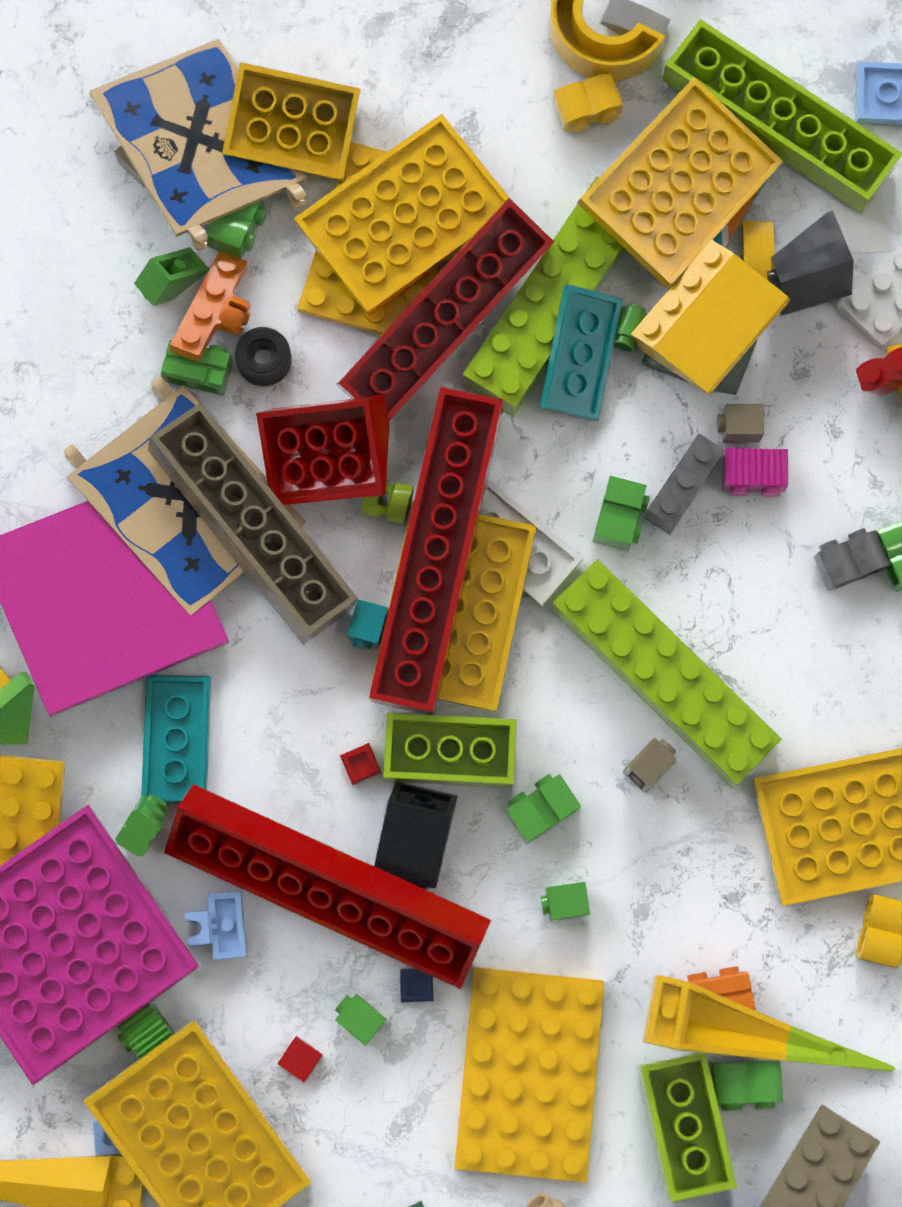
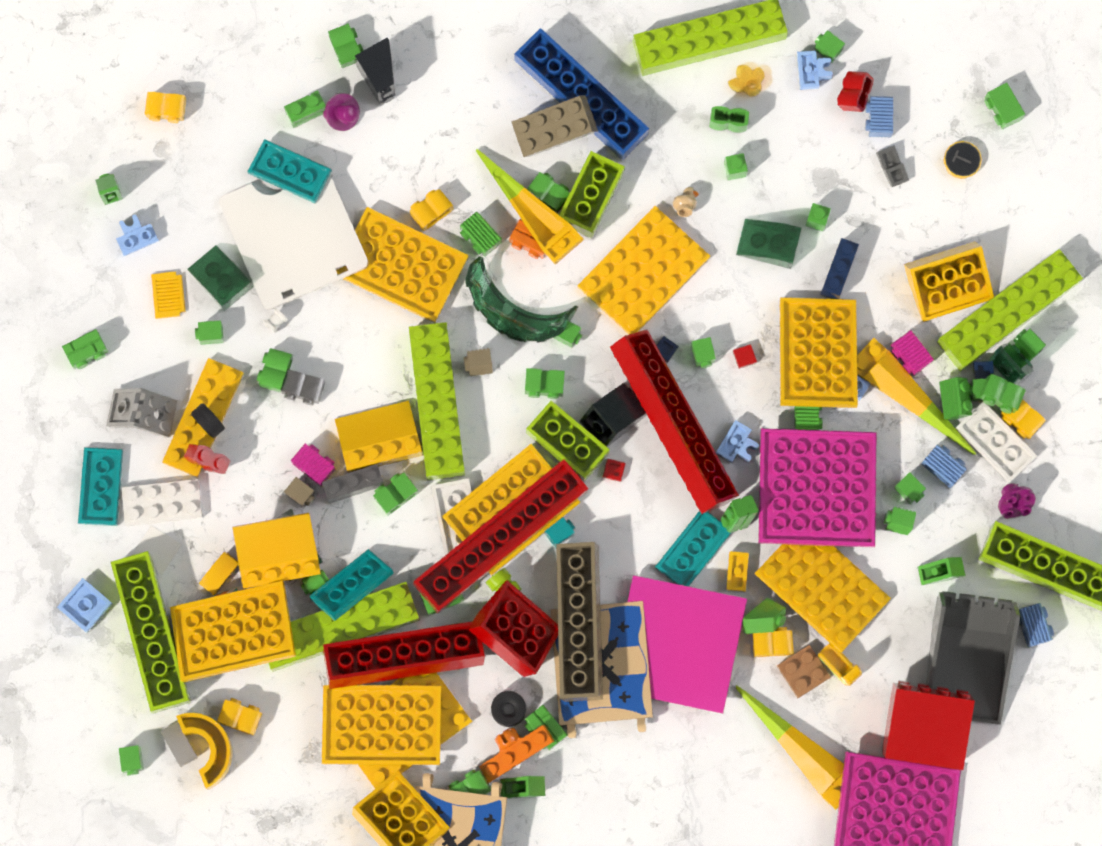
camera: 145 degrees left, 0 degrees up
black slope [767,211,854,316] -> none
none -> yellow slope [335,400,423,473]
none -> bright green brick [460,211,502,257]
none -> clear green windscreen [465,256,578,343]
none -> yellow plate [726,551,749,592]

